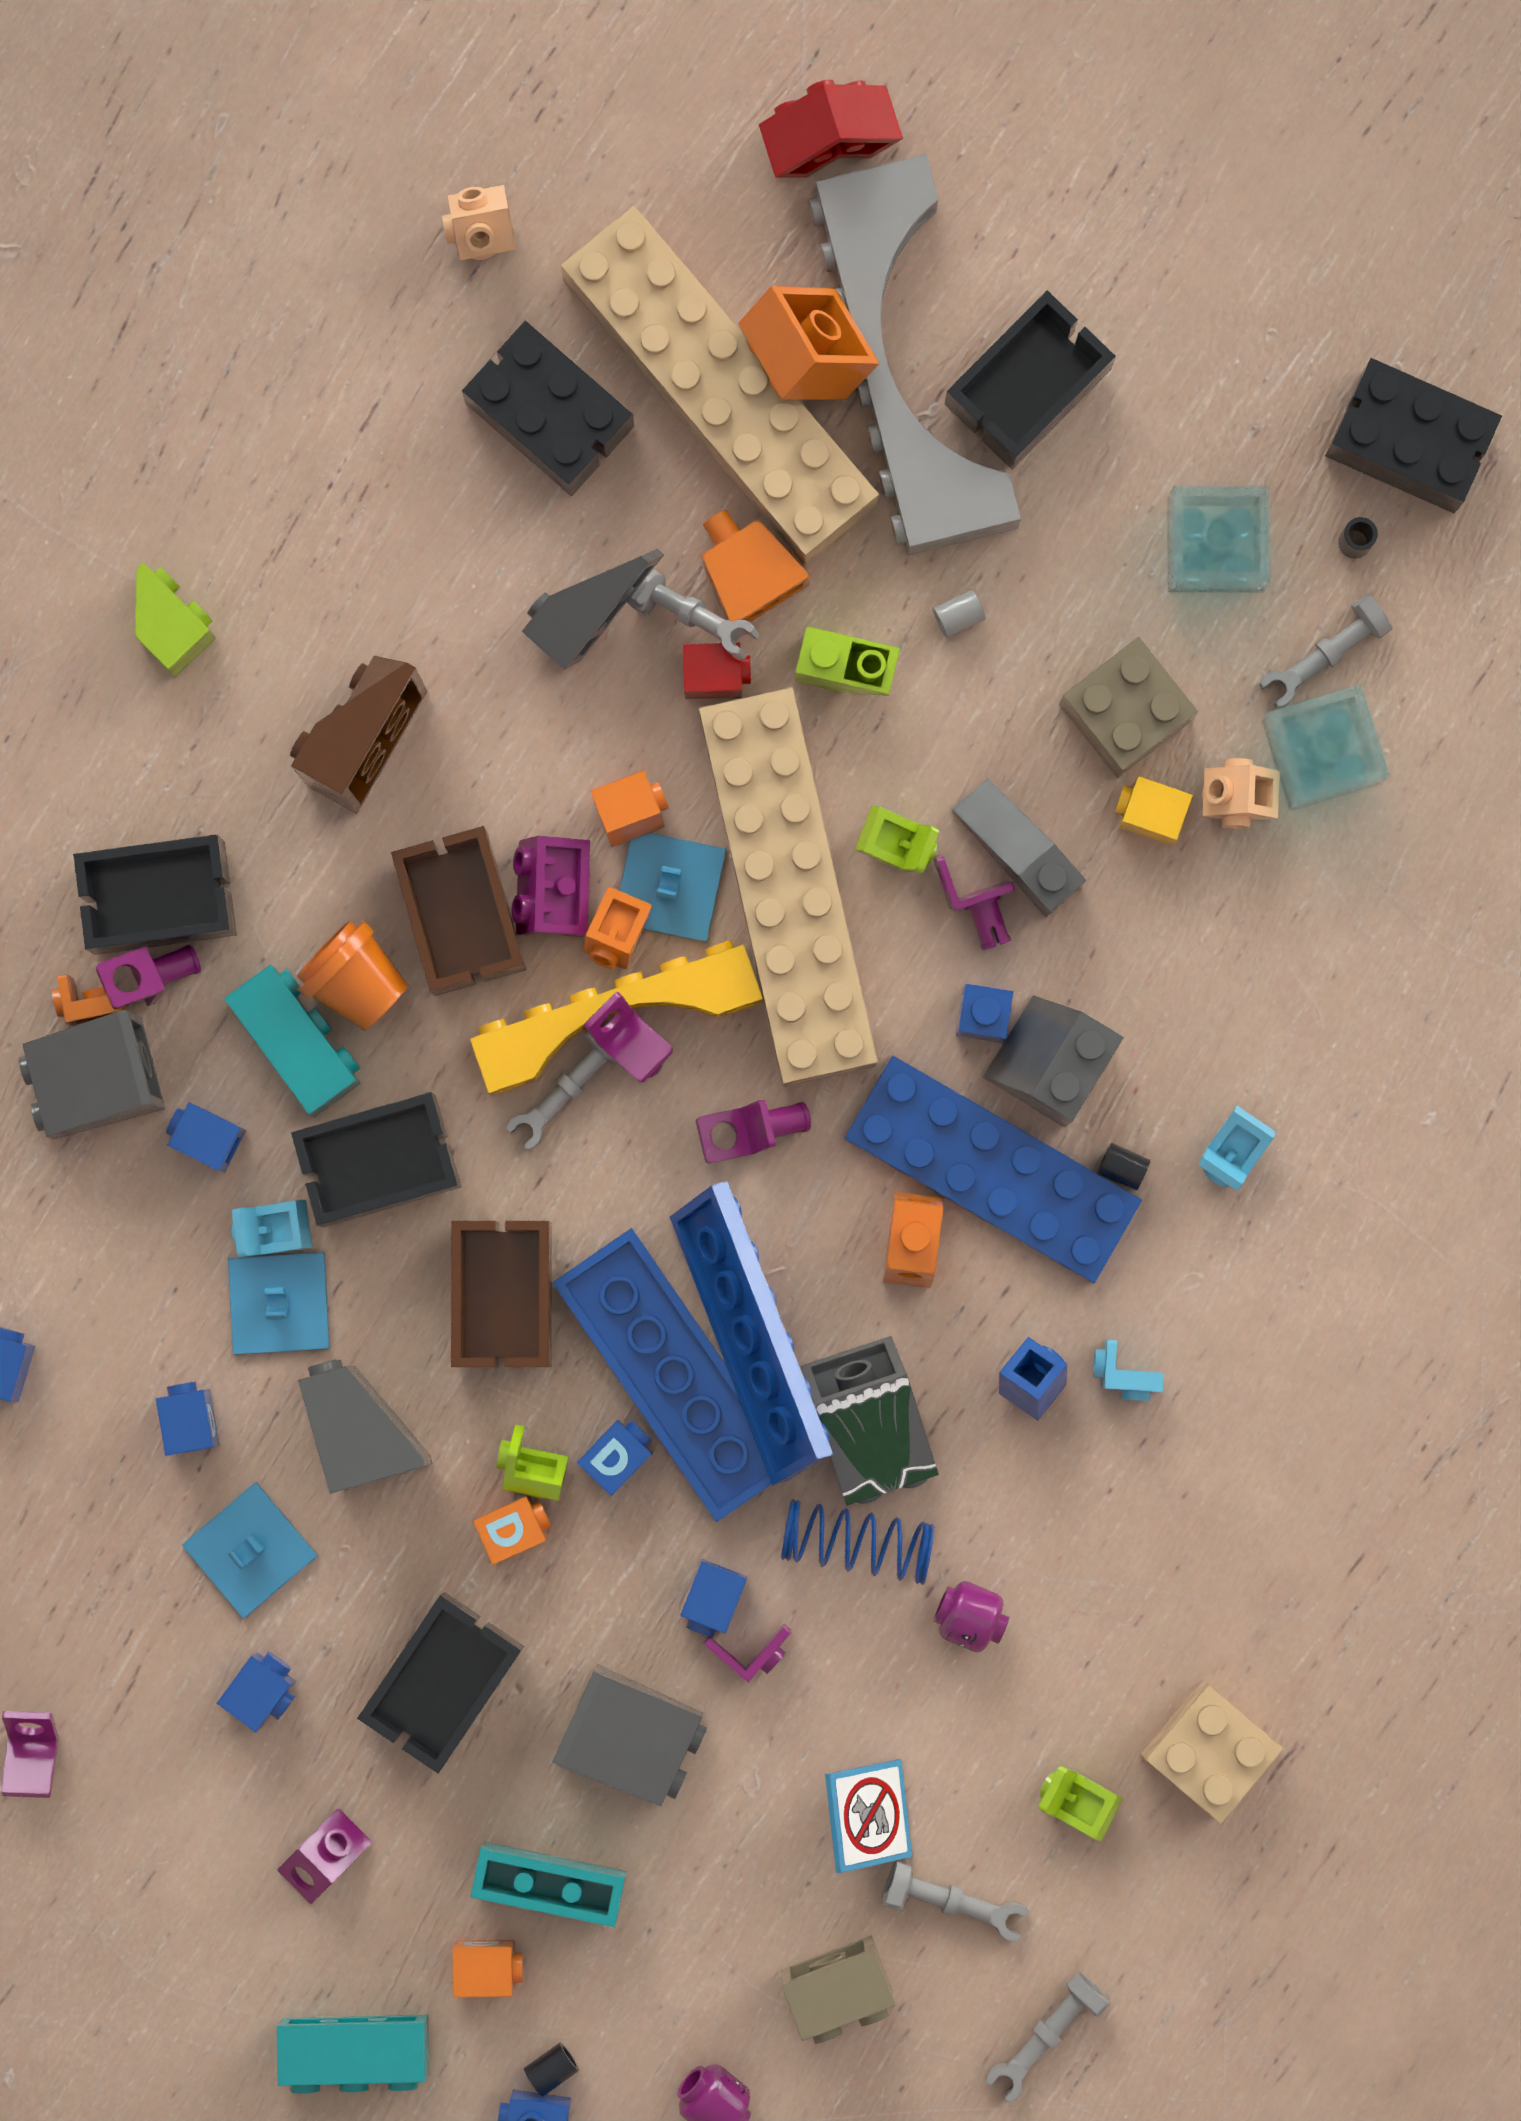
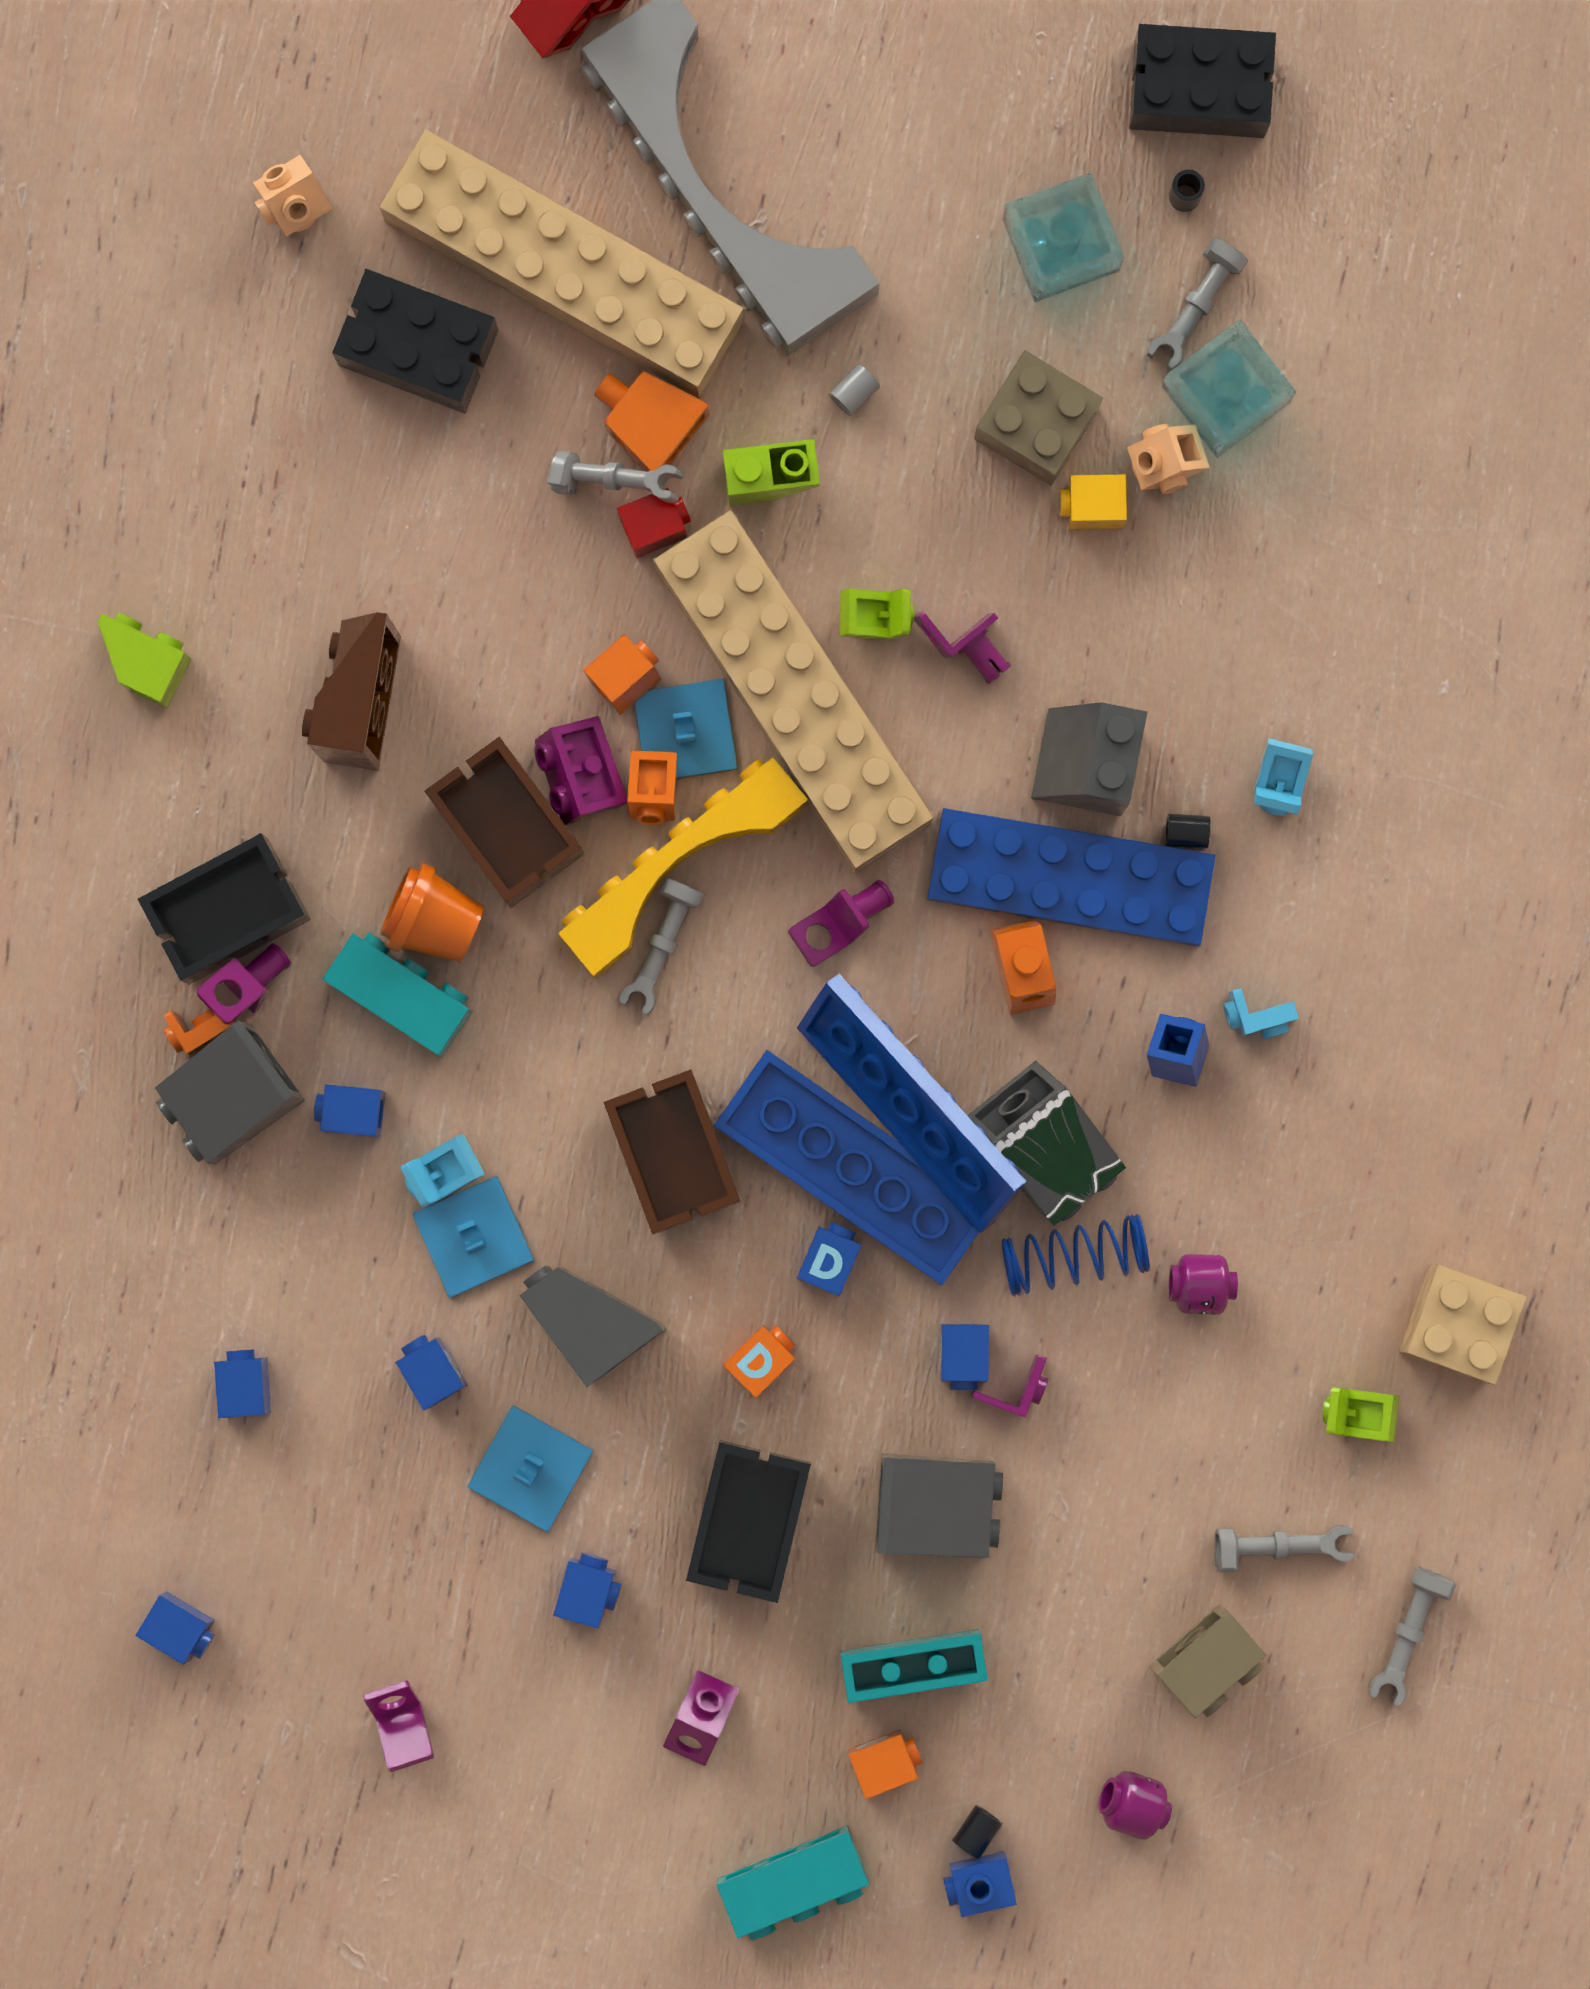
camera: 20 degrees left, 0 degrees up
black piece [291,1092,462,1228] -> none
lime bracket [496,1424,569,1501] -> none
dark grey slope [522,549,664,669] -> none
magenta bracket [584,992,673,1083] -> none
orange brick [738,286,880,400] -> none
piece [825,1759,912,1873] -> none
black piece [944,290,1116,470] -> none
slope [952,779,1086,917] -> none
blue brick [956,984,1014,1043] -> none

